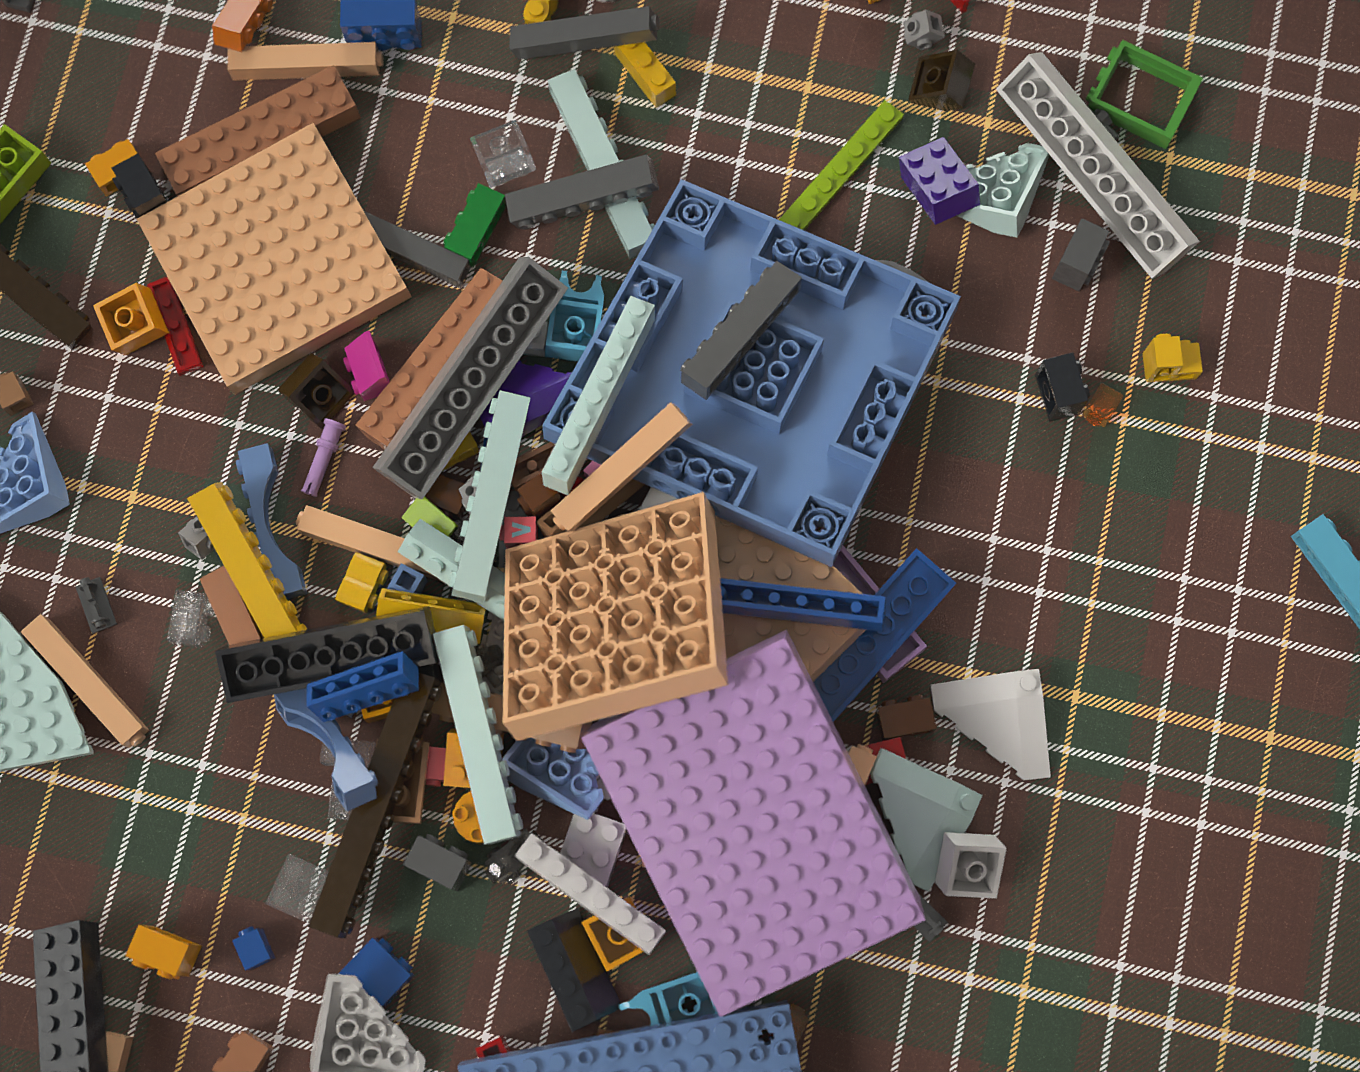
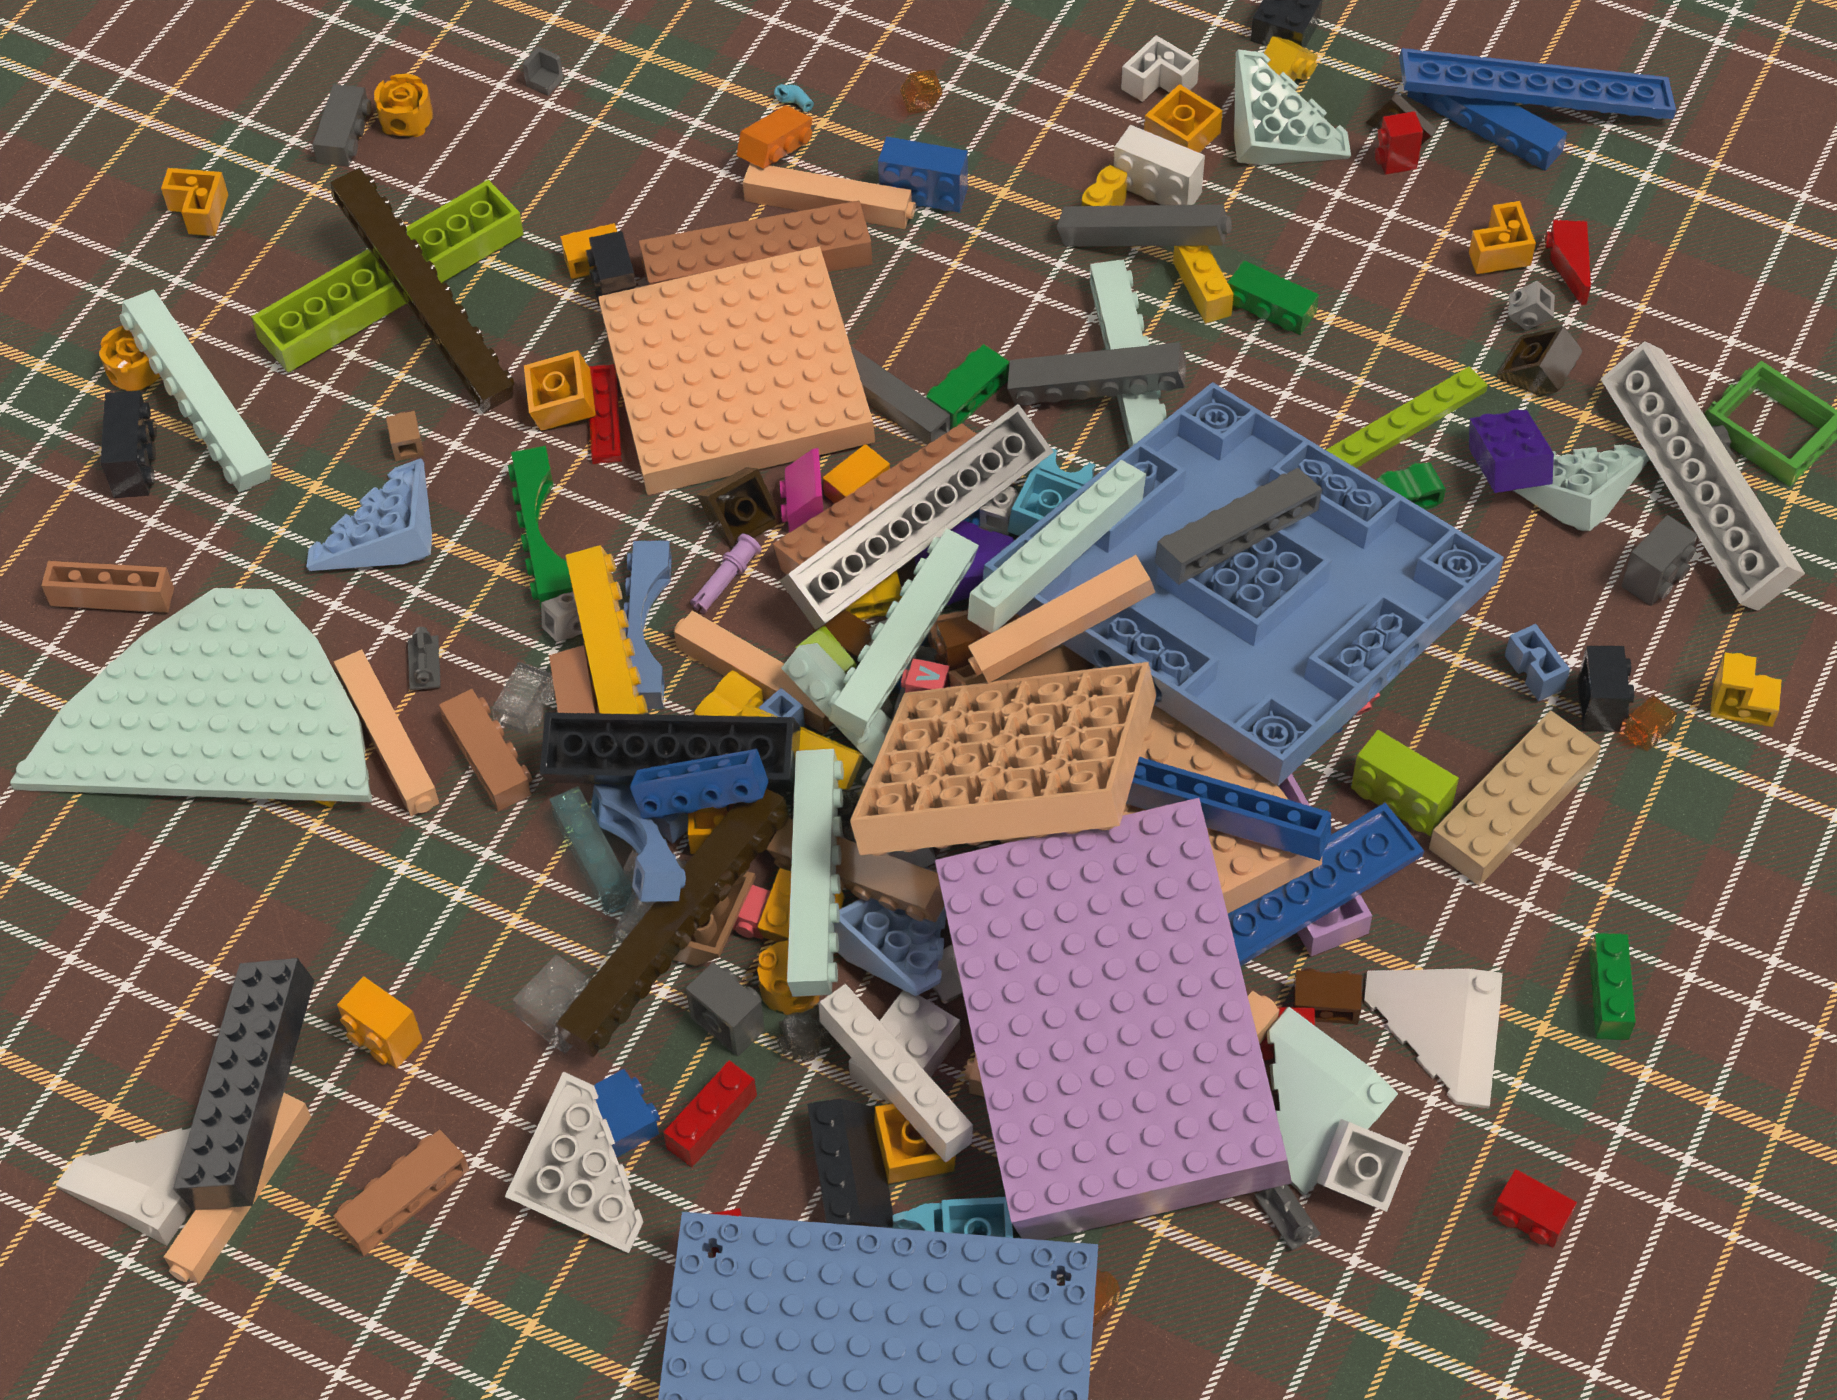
camera: 15 degrees right, 20 degrees down
blue brick [232,926,276,971] -> none
clear brick [470,120,536,188] -> none
none -> nougat brick [439,689,533,812]
none -> green arch [507,446,573,606]
none -> clear light blue brick [549,786,634,915]
none -> red brick [663,1060,757,1167]
none -> light orange brick [823,444,890,504]
none -> green brick [1227,260,1319,335]
none -> lime brick [1351,730,1459,836]
none -> green brick [1376,463,1446,510]
none -> tan brick [1429,710,1601,886]
none -> red brick [1492,1169,1577,1248]
none -> medium blue brick [1505,624,1570,701]
none -> green brick [1589,933,1636,1040]

